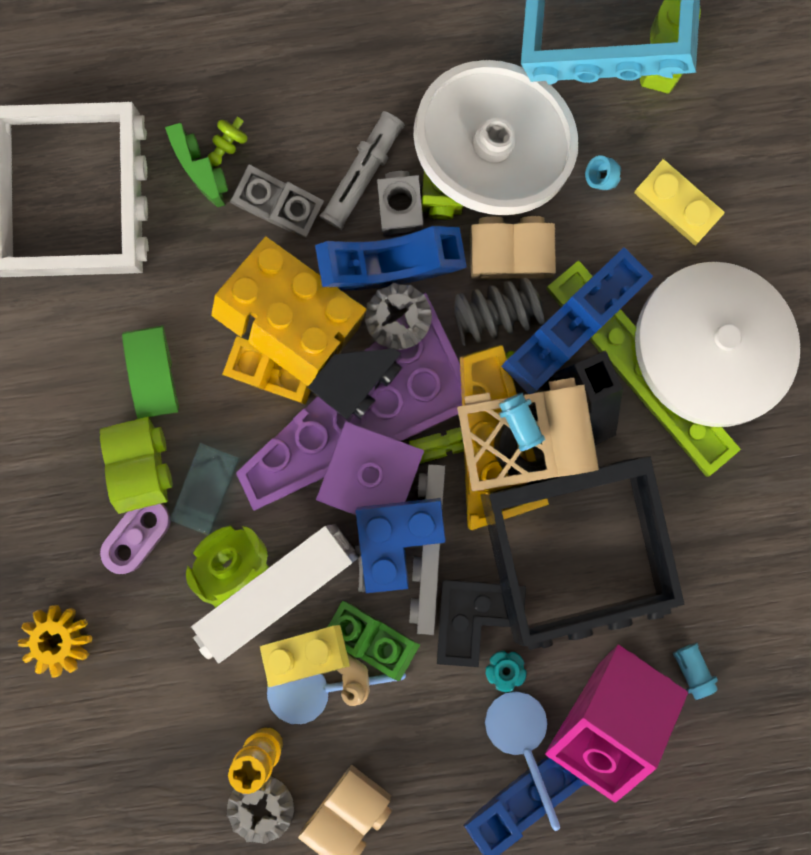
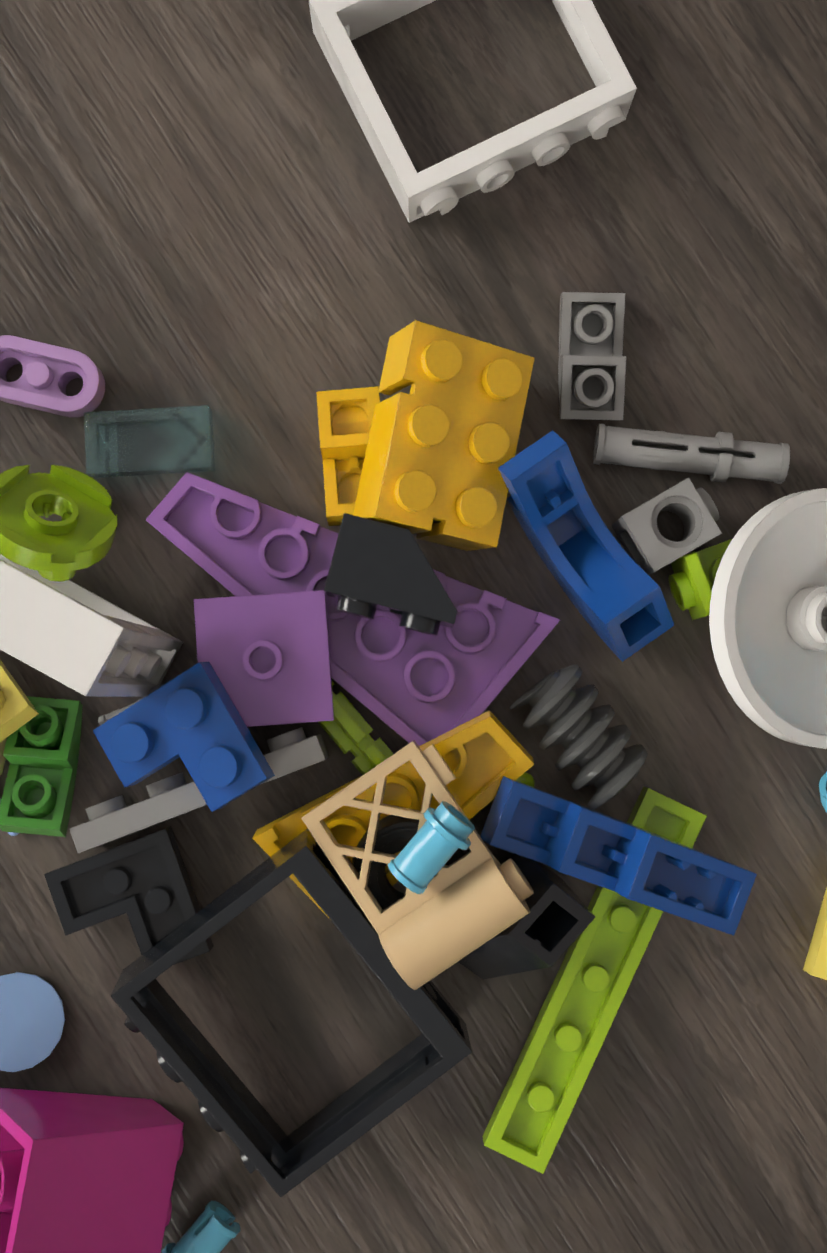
camera: 60 degrees right, 0 degrees up
lime brick [100,417,173,514] -> none
bright green slope [122,325,179,419] -> none
bright green slope [165,123,228,208] -> none
lime hair [208,116,248,167] -> none
light grey gear [365,283,432,350] -> none
tan brick [470,216,556,279] -> none
teal plate [486,651,527,692] -> none
white dish [635,262,800,427] -> none

